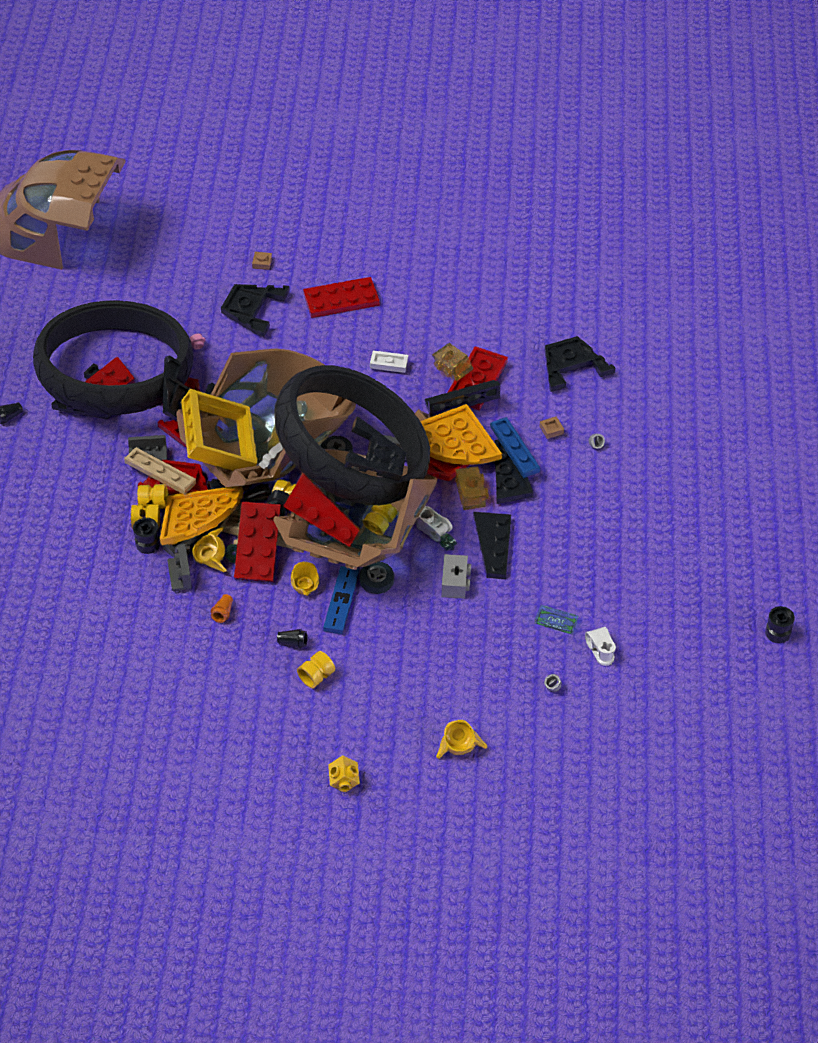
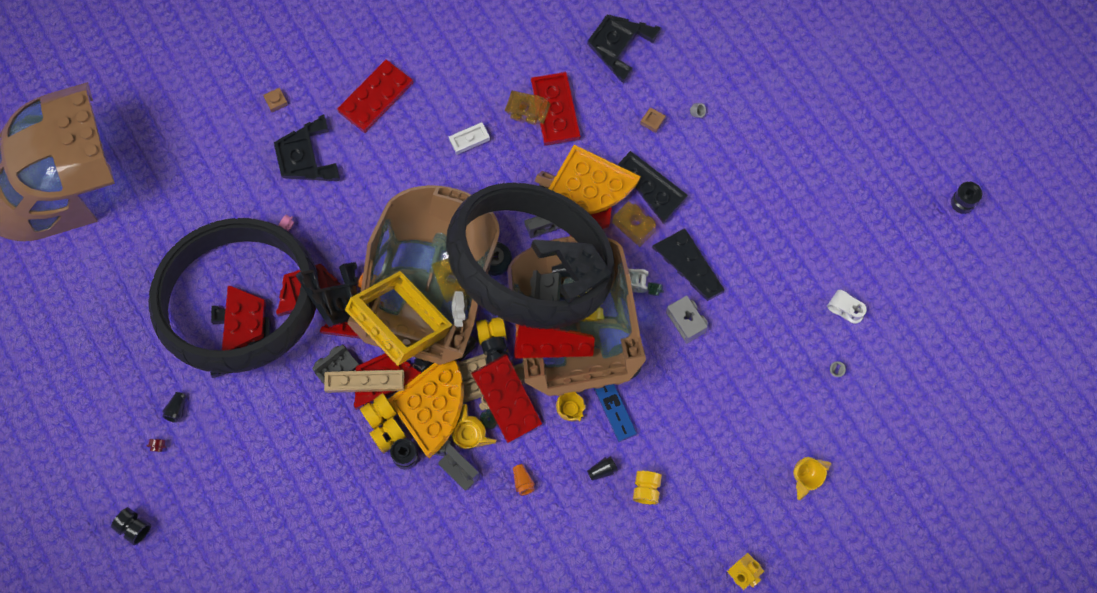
camera: 35 degrees left, 20 degrees up
black fence [425,380,500,417] -> none
blue tile [490,417,540,478] -> none
clear light blue tile [535,605,579,635] -> none

